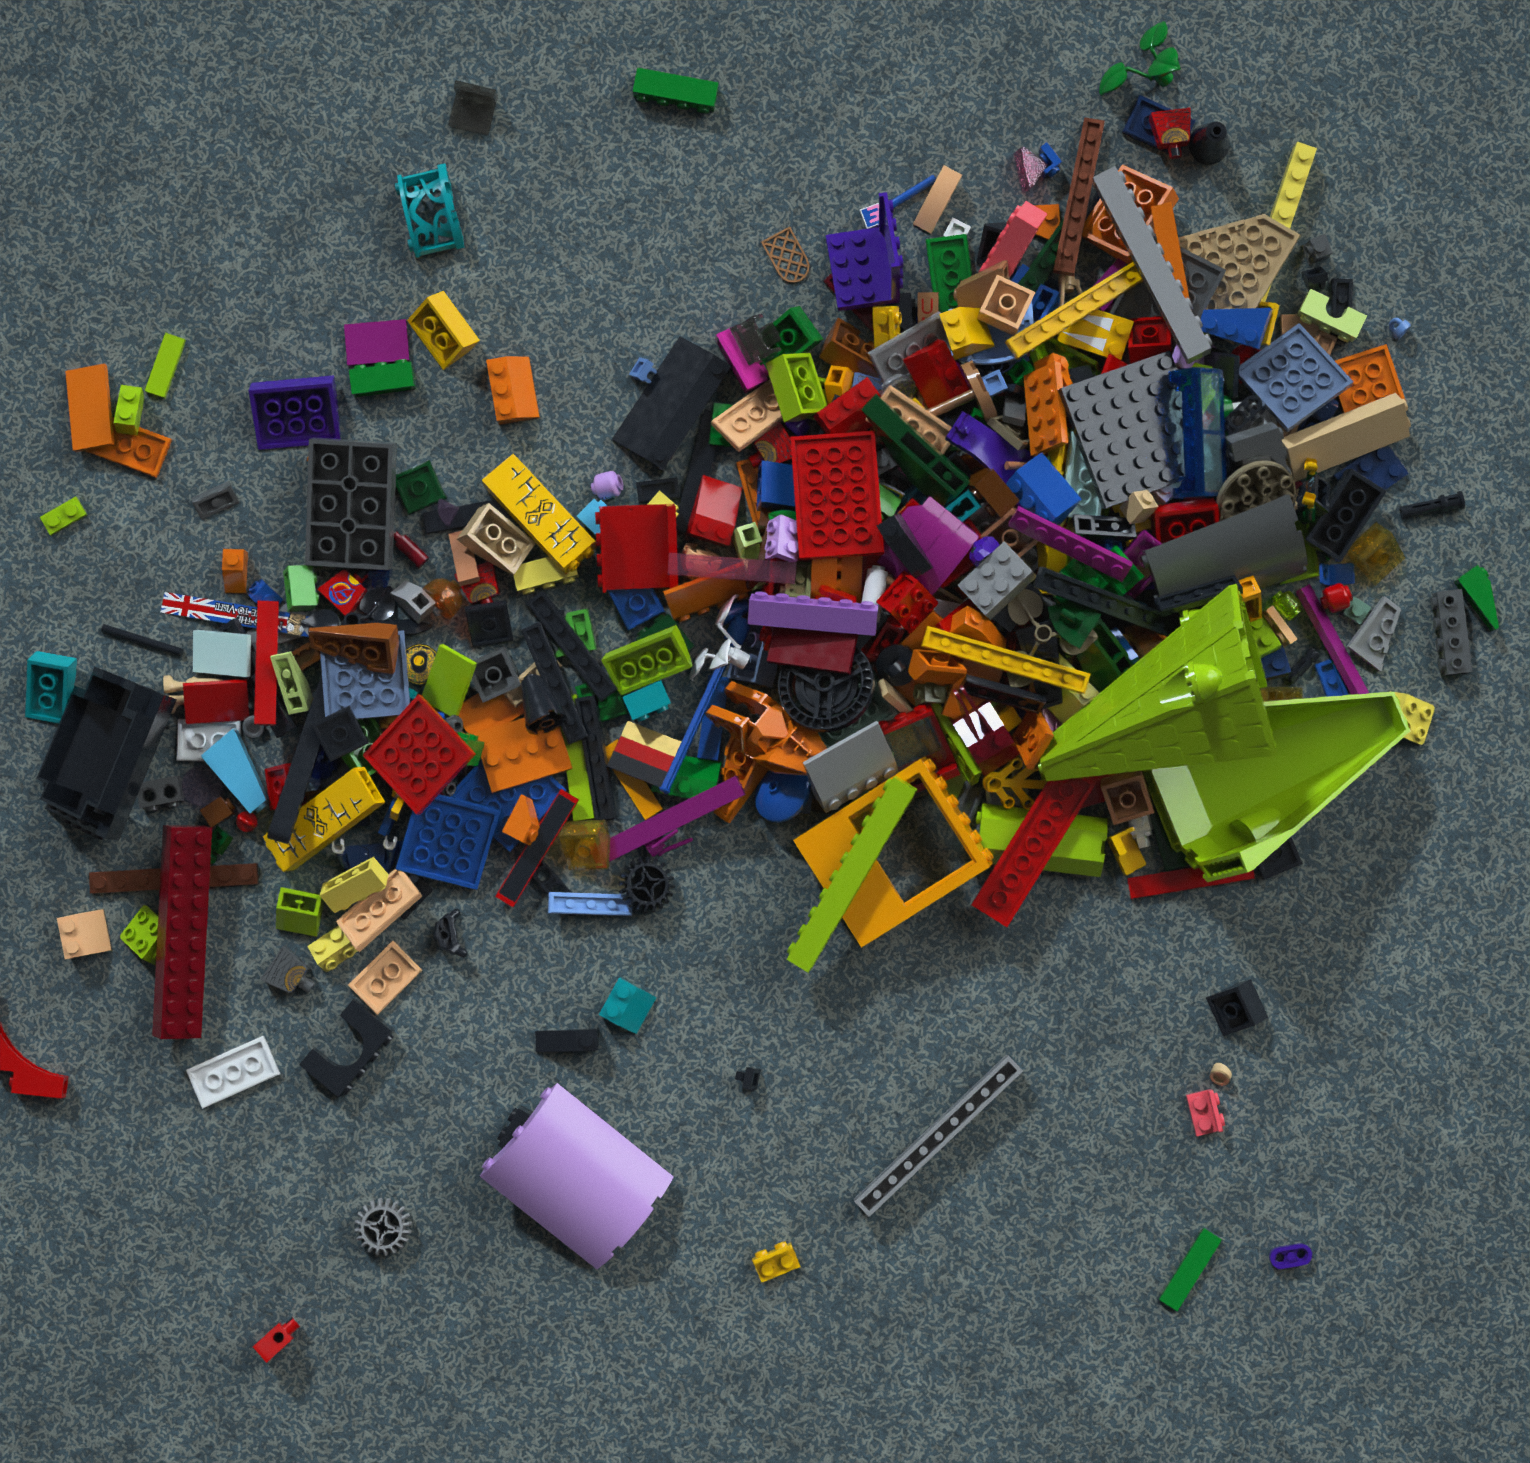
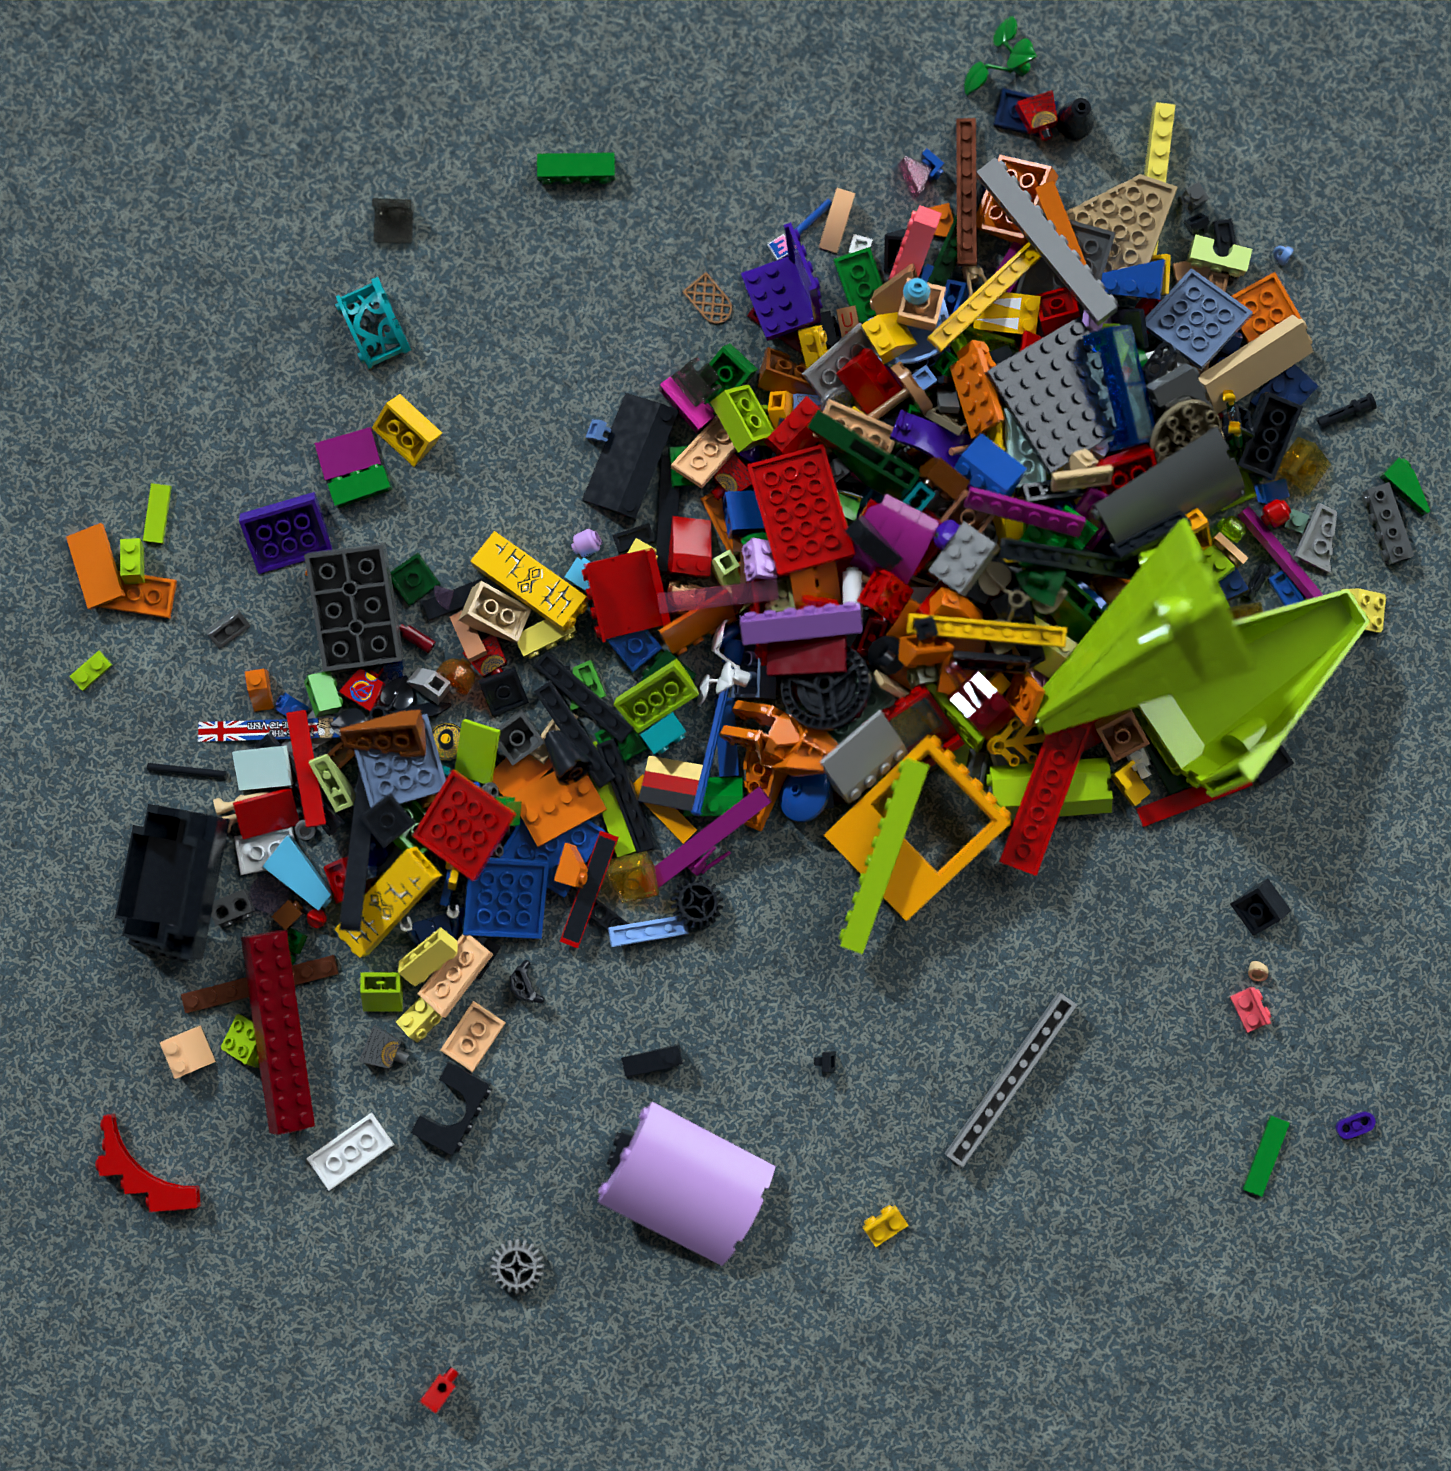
camera: 10 degrees left, 0 degrees up
teal slope [25,651,77,723] -> none
orange slope [486,356,540,425] -> none
teal slope [599,977,657,1034] -> none
none -> medium azure cone [903,278,930,305]
none -> black tile [913,616,939,641]
none -> tan tile [1051,465,1113,492]

